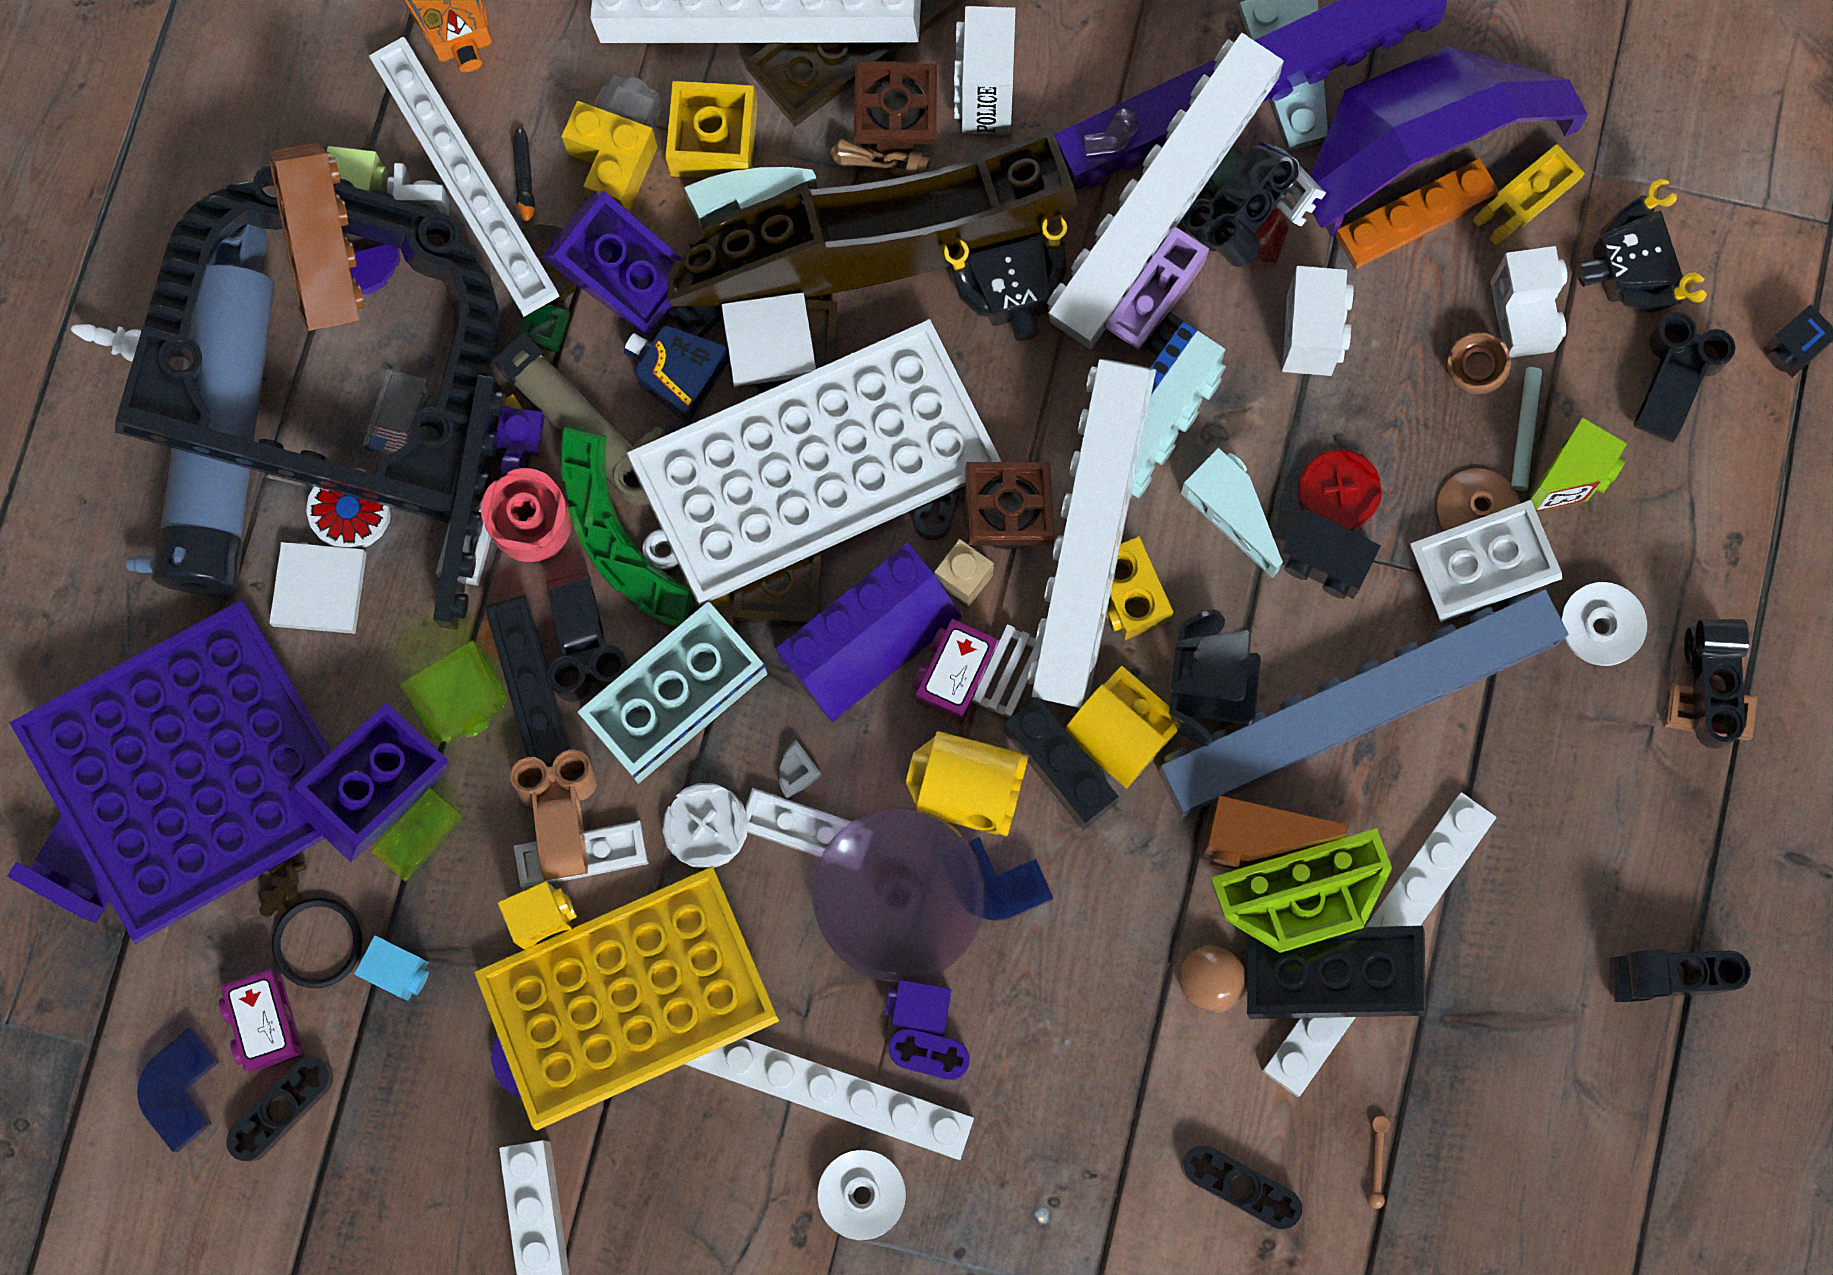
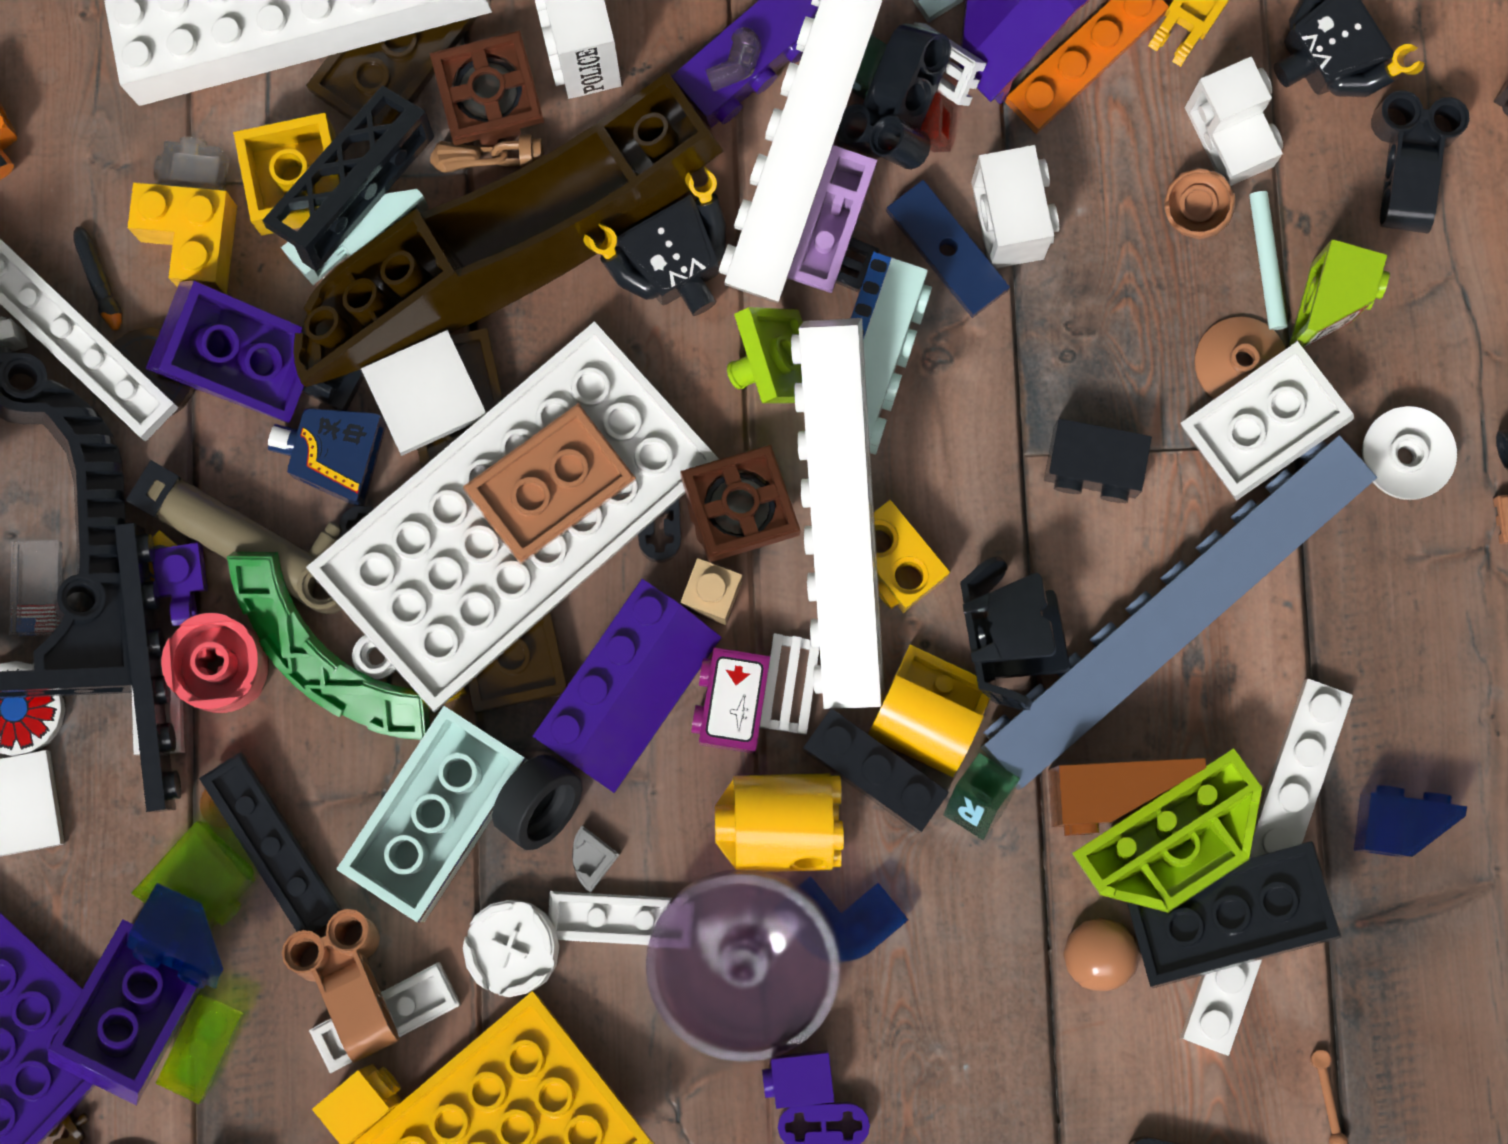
camera: 20 degrees left, 5 degrees up
dark green tile [517,304,571,353] -> none
black piece [546,571,631,702] -> none
light aqua slope [1181,448,1283,578] -> none
red tile [1298,449,1382,531] -> none
none -> clear blue slope [127,883,224,989]
none -> black fence [262,85,434,272]
none -> nougat tile [463,403,636,565]
none -> black tyre [492,755,582,850]
none -> lime tile [727,307,803,403]
none -> dark blue tile [886,180,1010,318]
none -> clear green brick [943,753,1020,841]
none -> clear blue slope [1354,785,1467,858]

